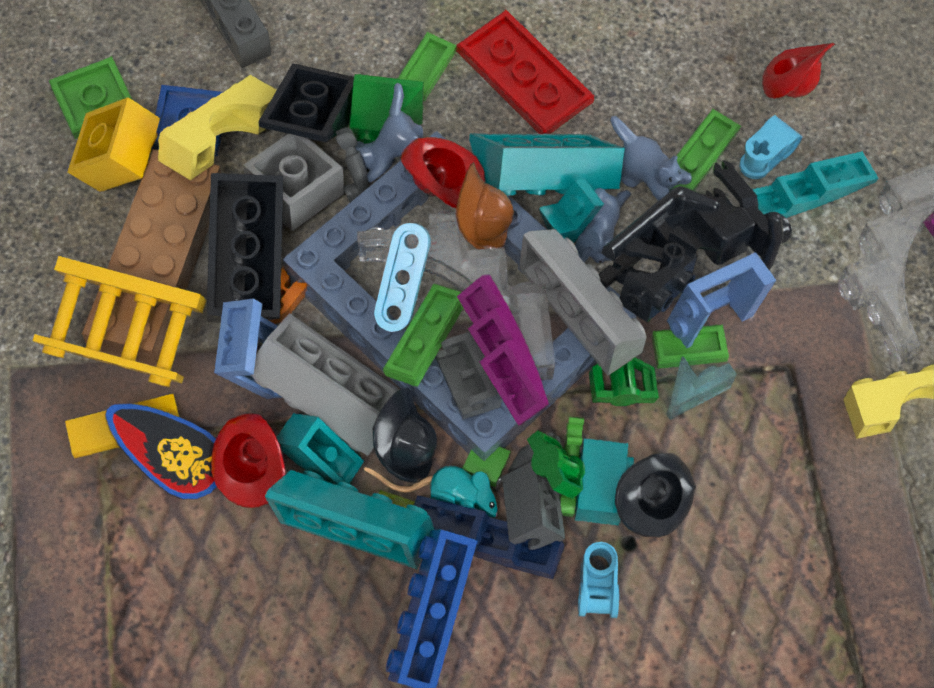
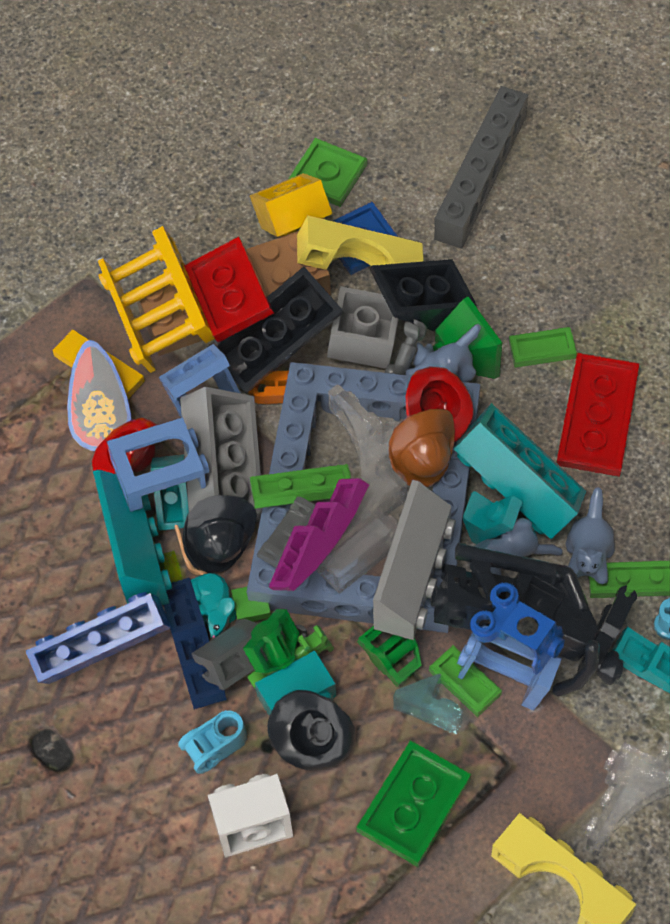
camera: 60 degrees right, 5 degrees down
medium azure plate [374,223,431,332] -> none
none -> medium blue panel [107,417,209,512]
none -> red plate [184,237,274,342]
none -> white brick [208,774,293,858]
none -> green plate [356,740,471,867]
none -> blue piece [470,583,565,675]

